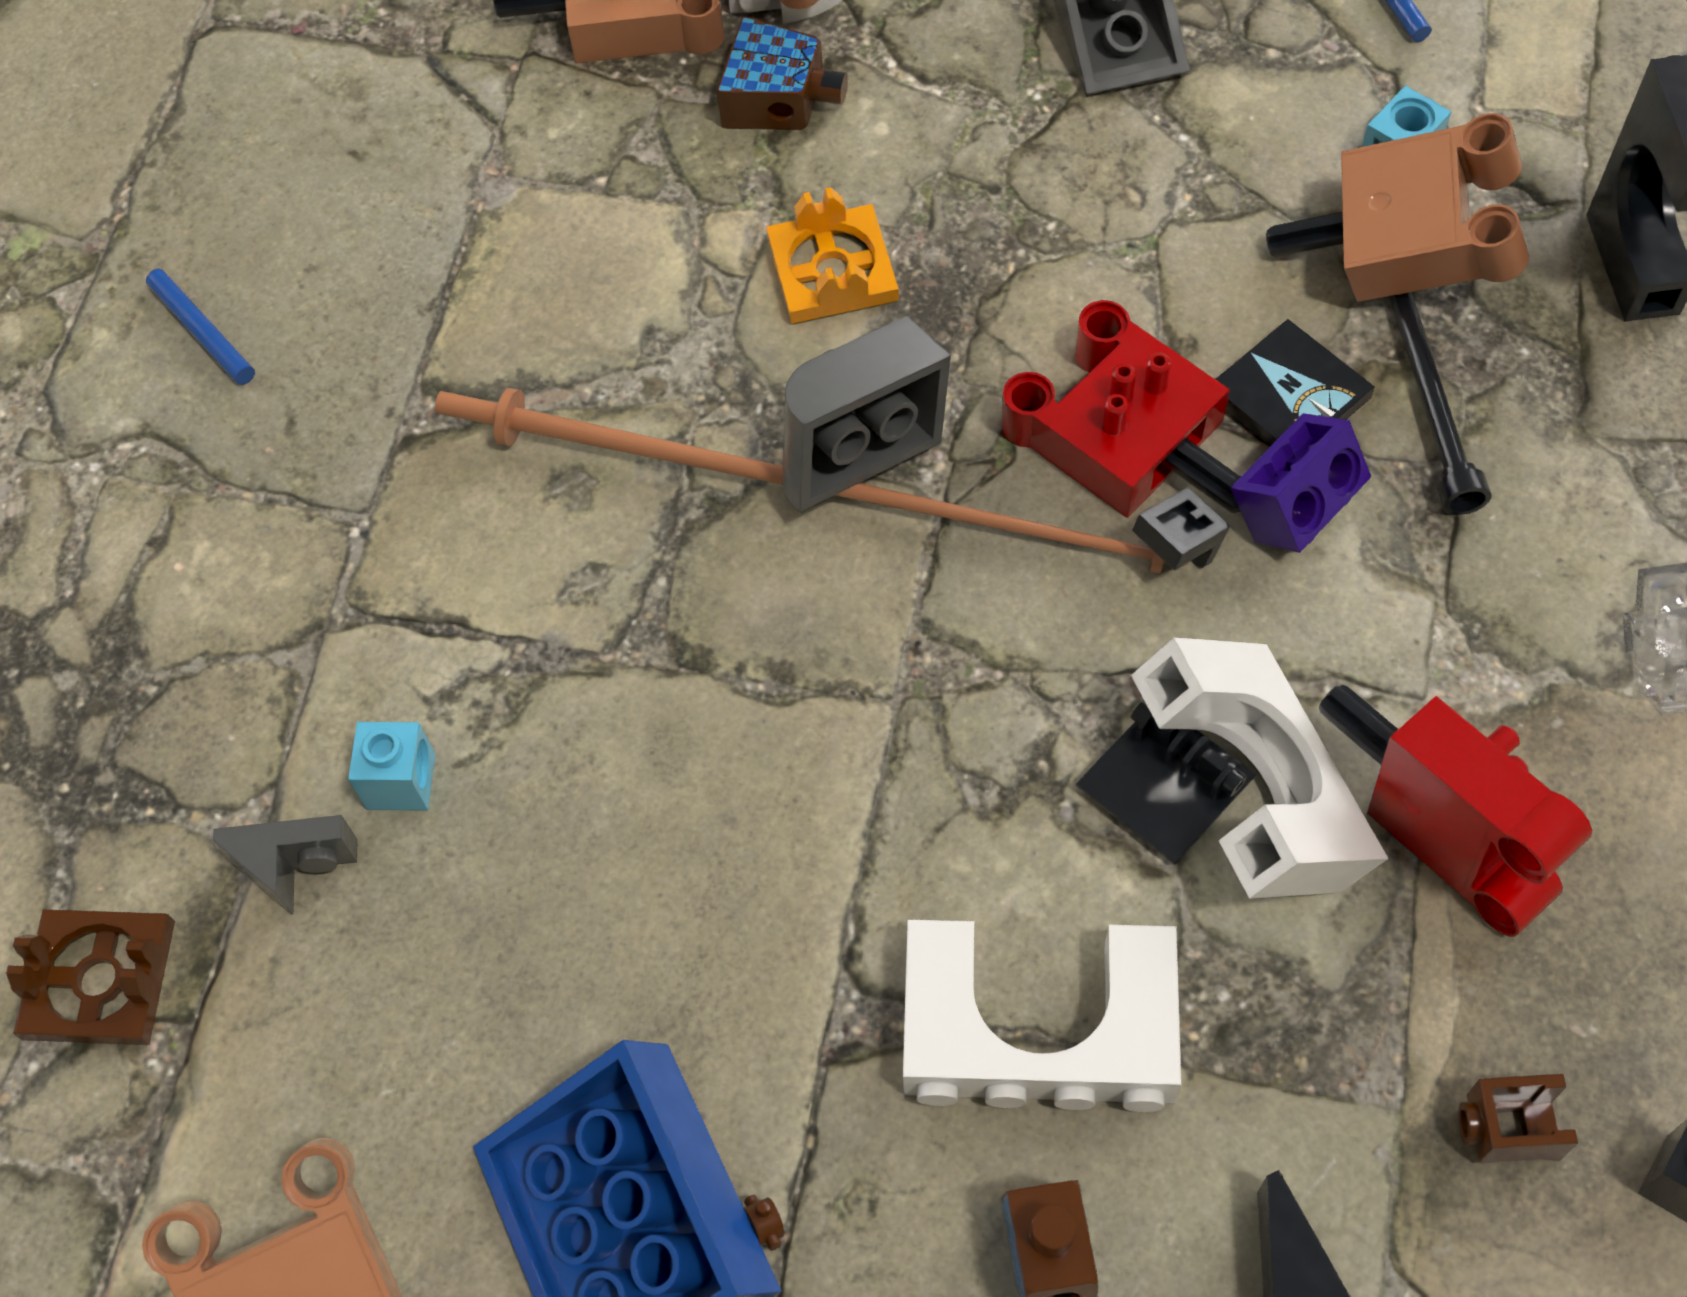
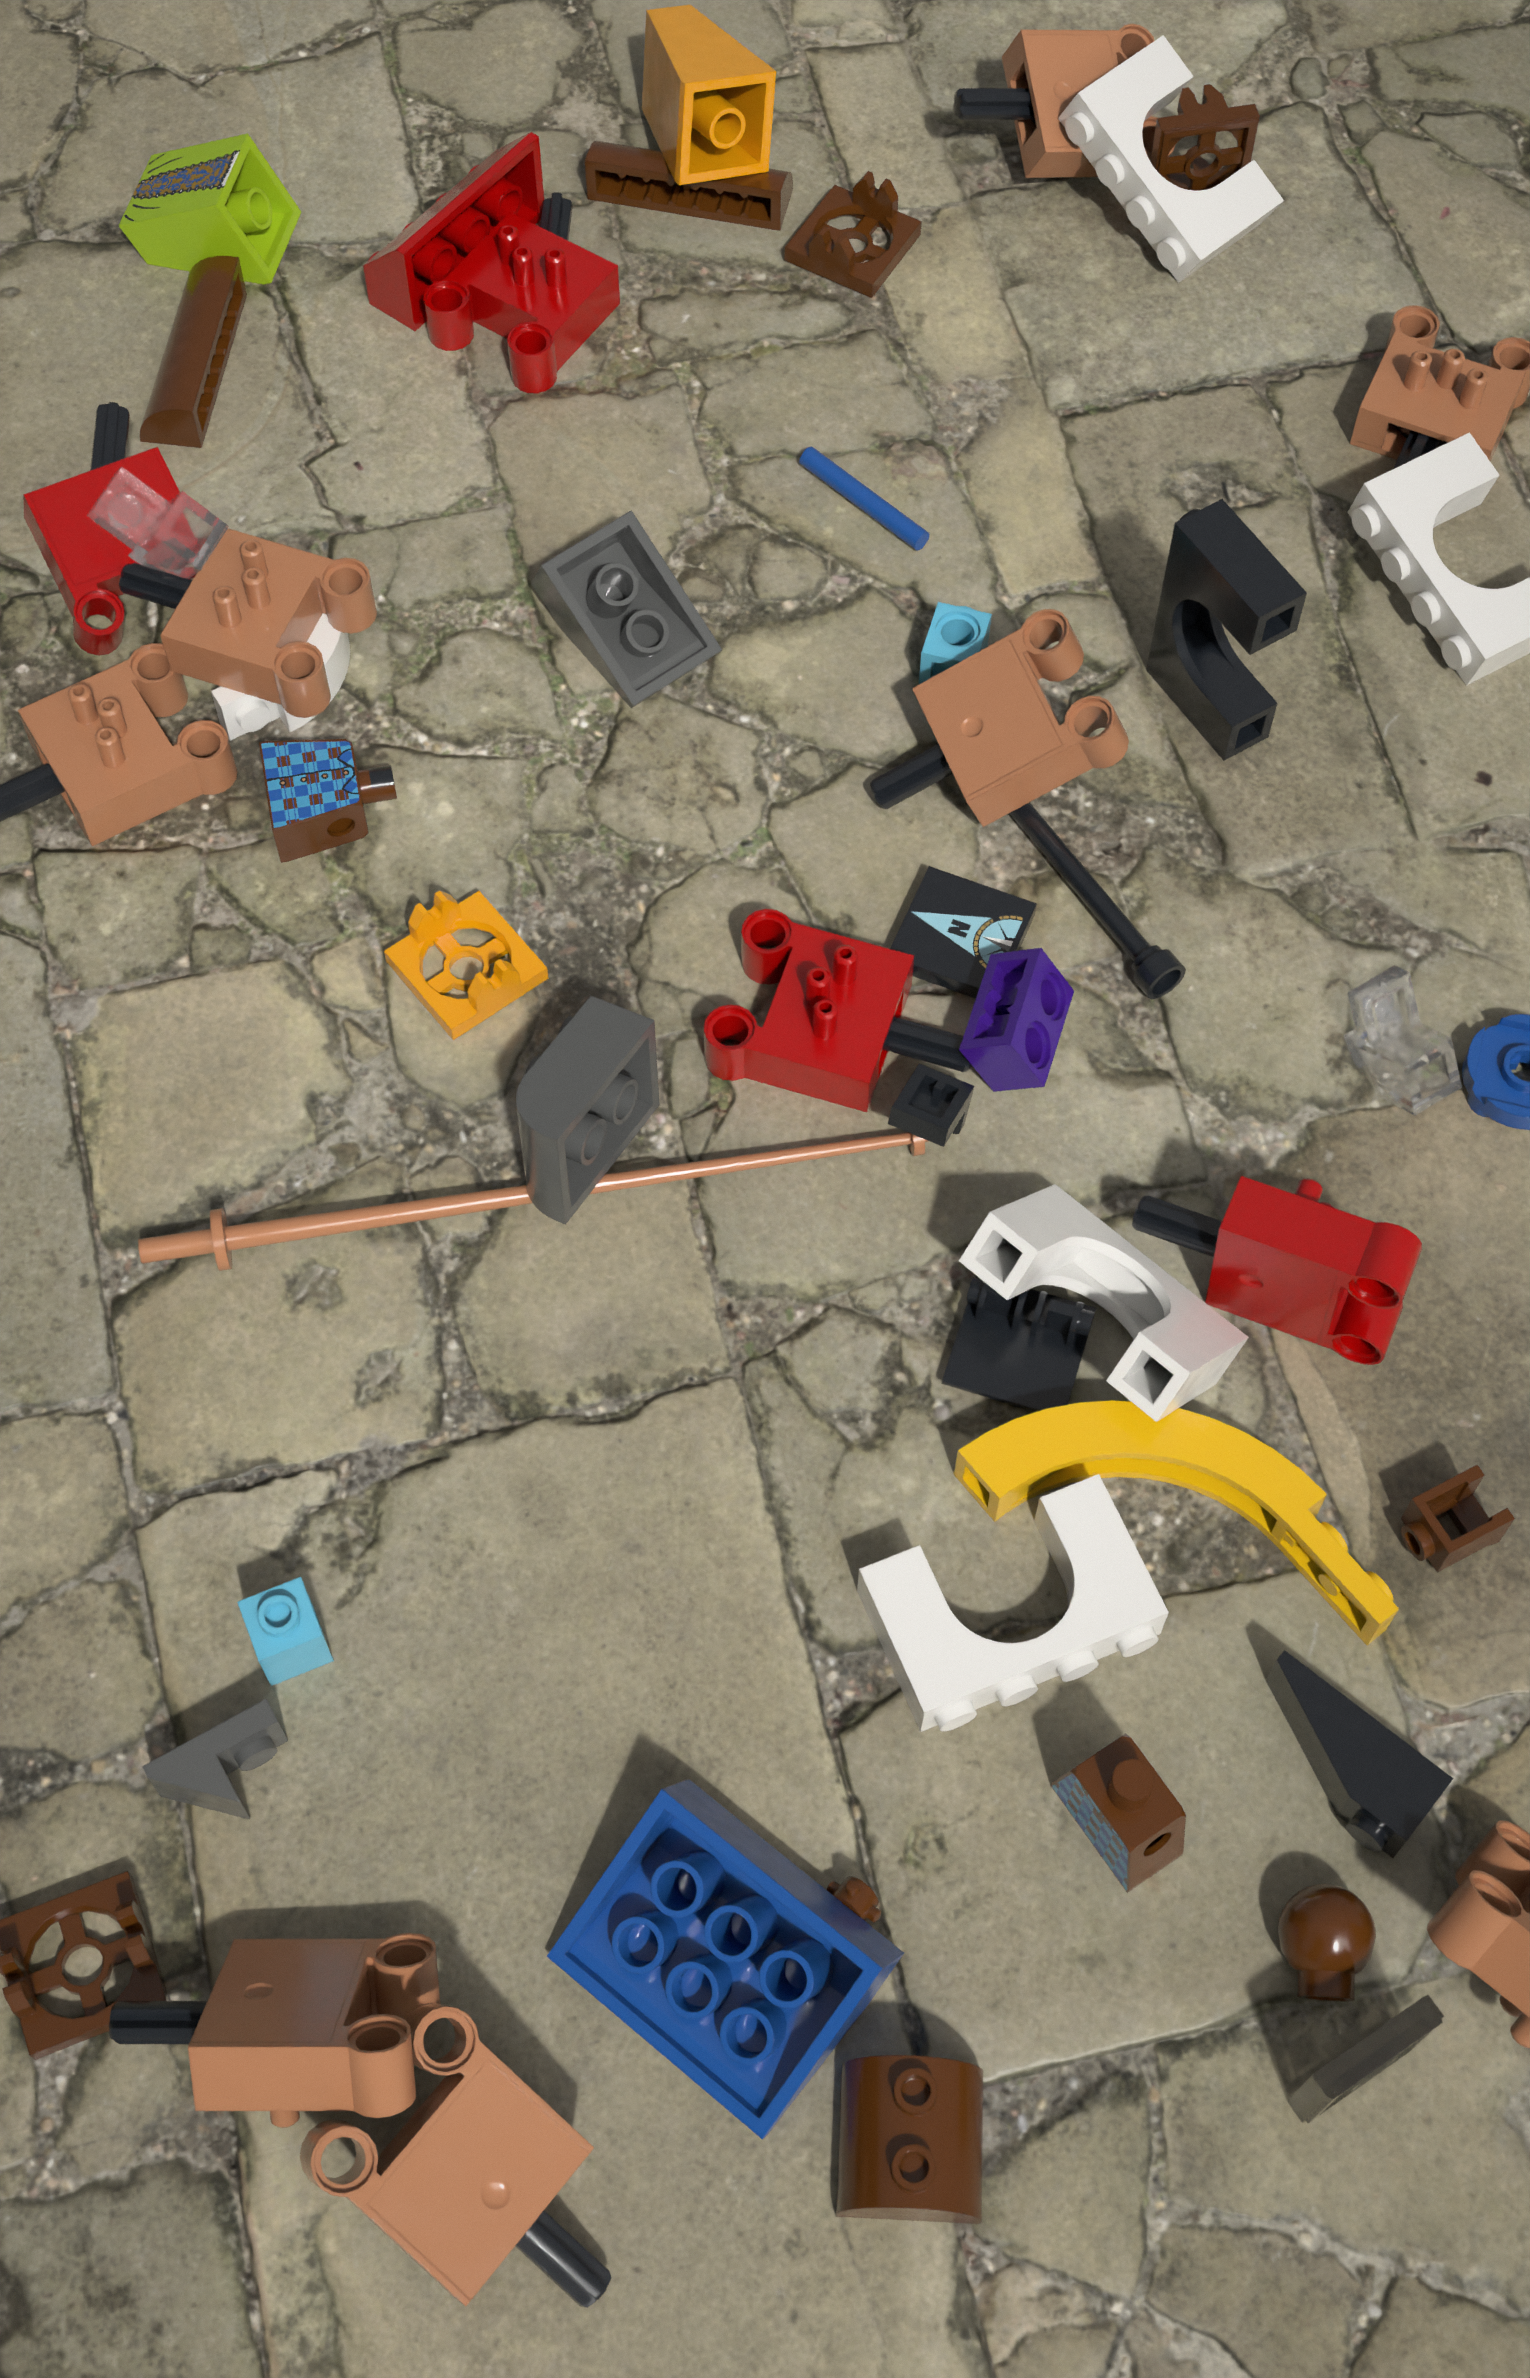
camera: 30 degrees left, 0 degrees up
none -> nougat piece [109,1933,441,2128]
none -> yellow arch [954,1400,1399,1645]

